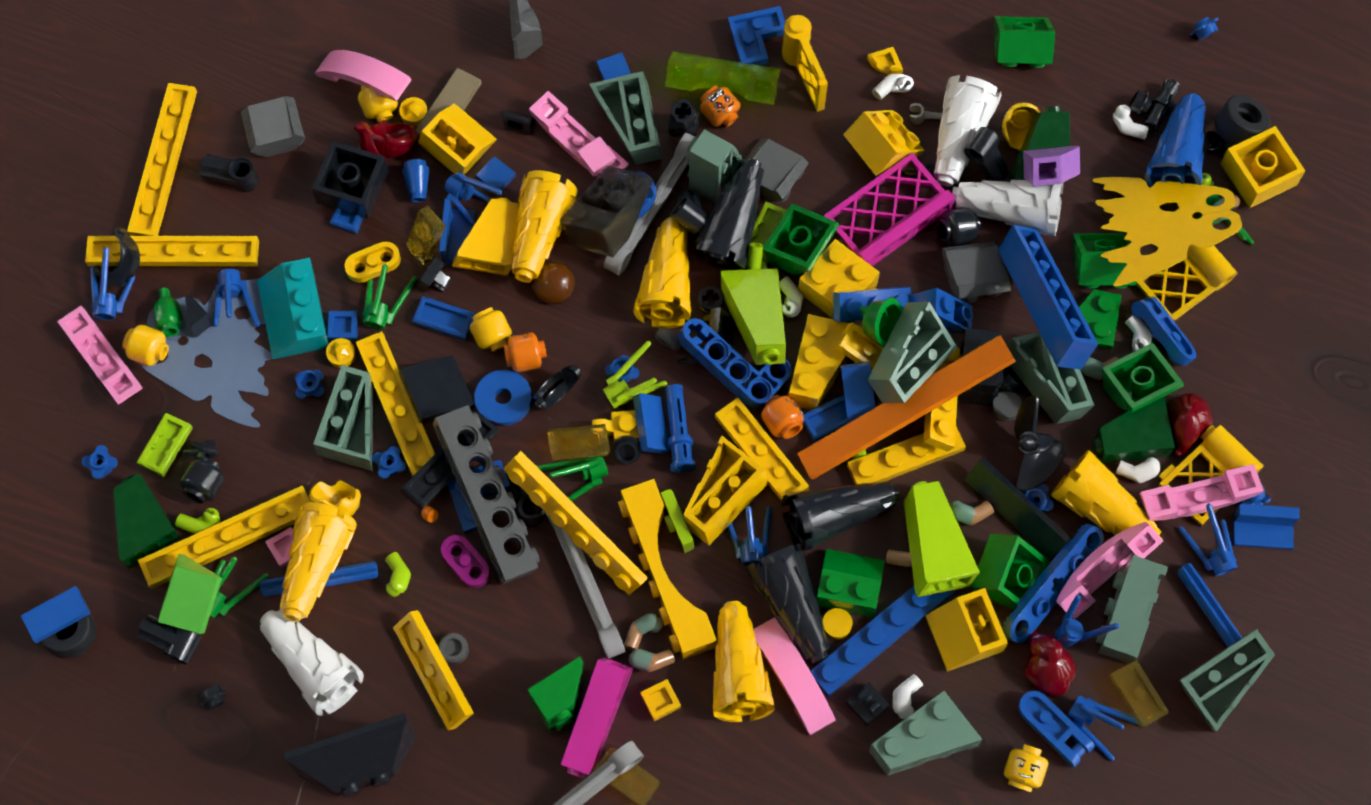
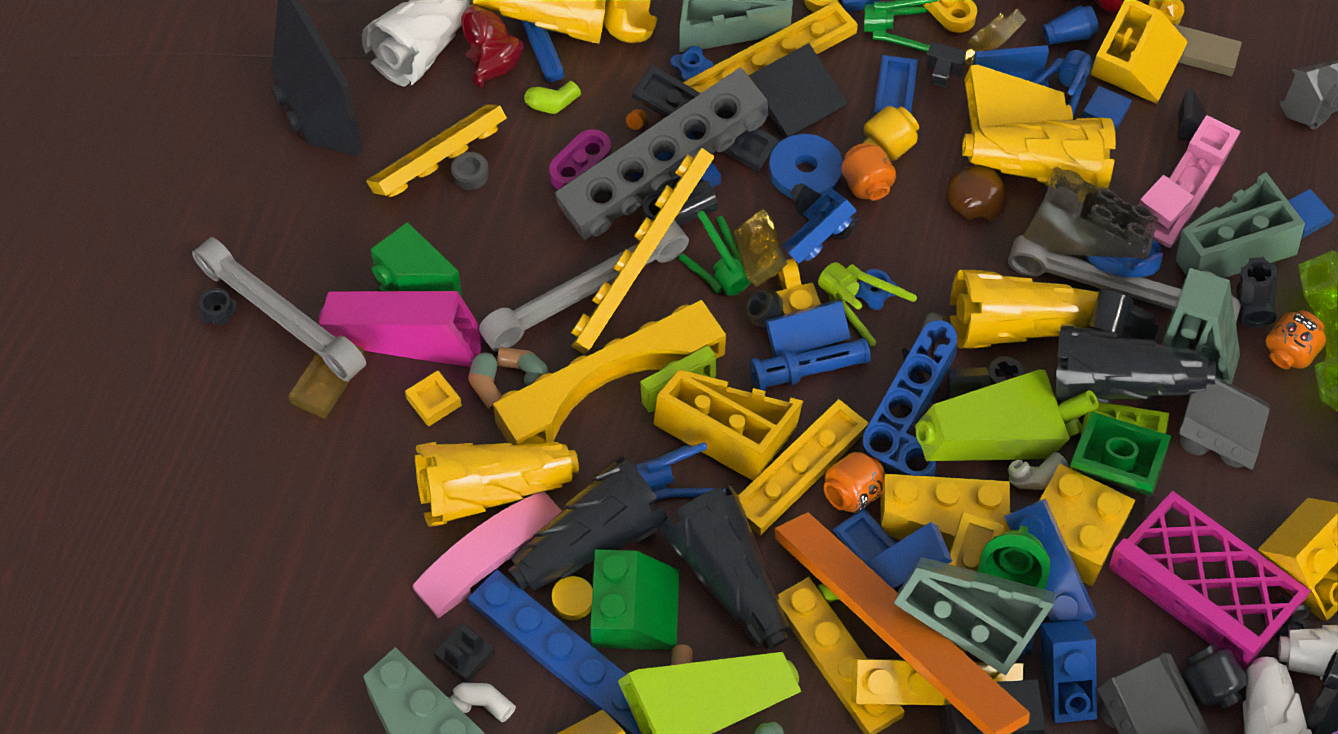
camera: 80 degrees right, 10 degrees down
none -> dark red hair [461,4,524,88]
none -> blue plate [782,188,857,264]

